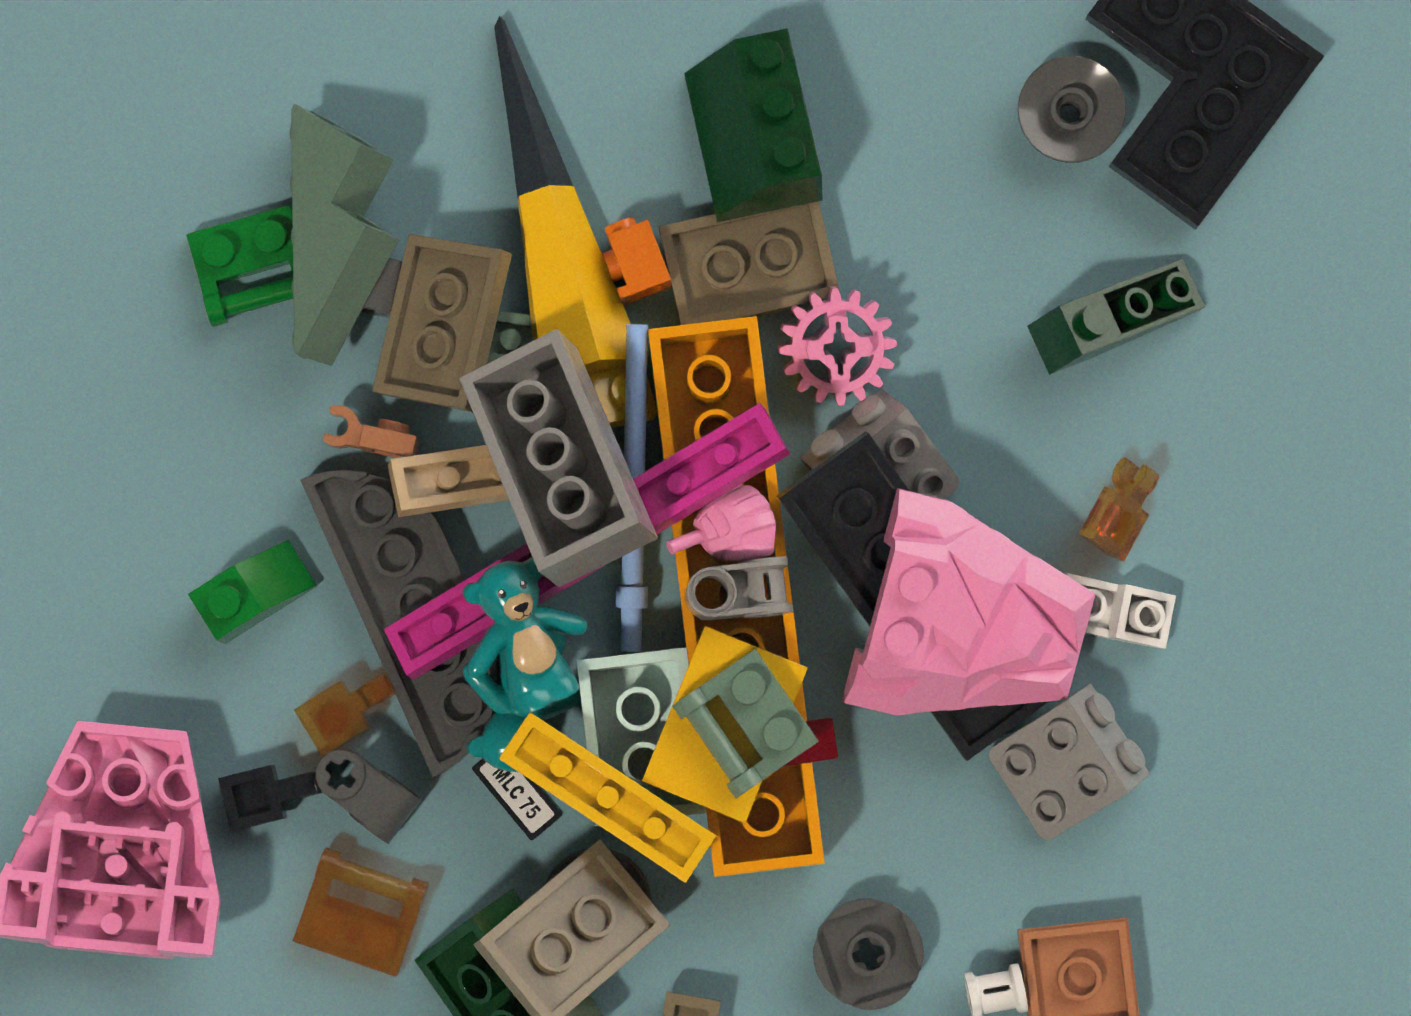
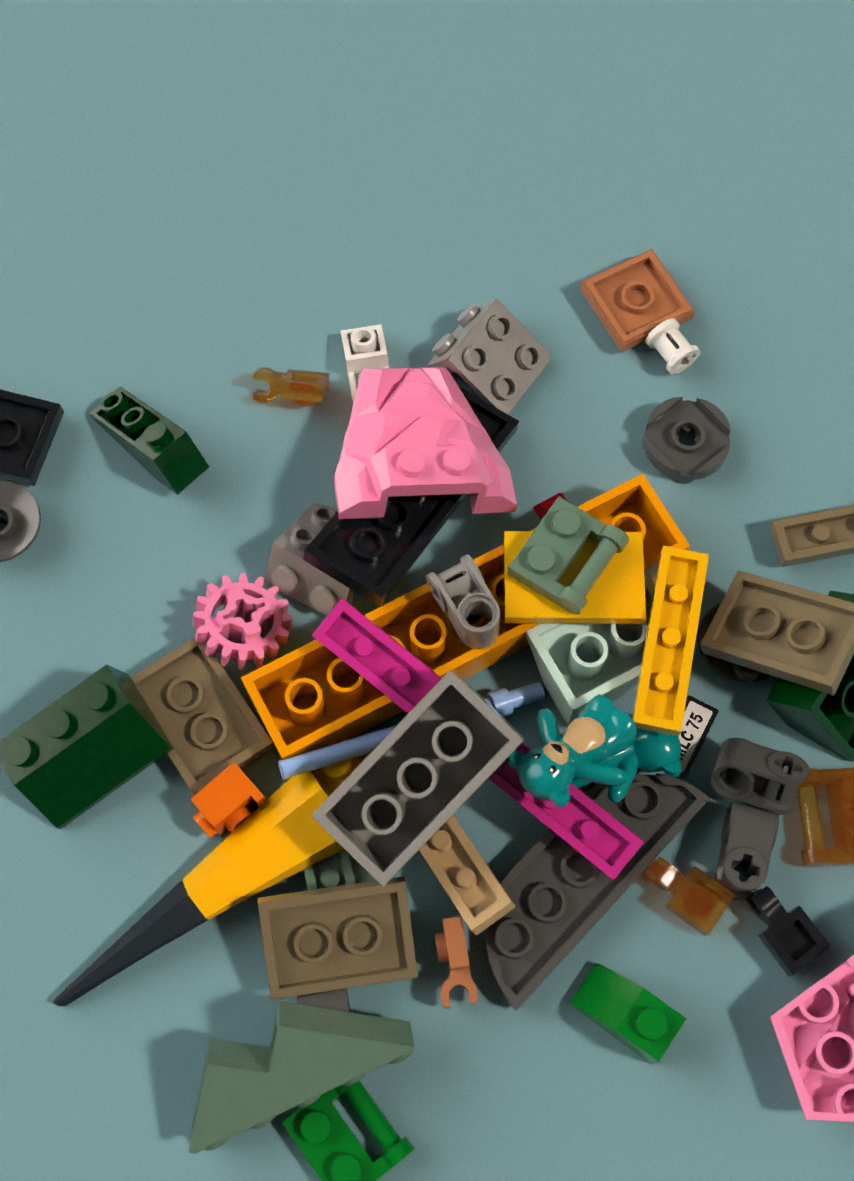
camera: 110 degrees left, 15 degrees down
bright pink piece [666,484,776,563] -> none
none -> dark grey piece [711,737,810,815]

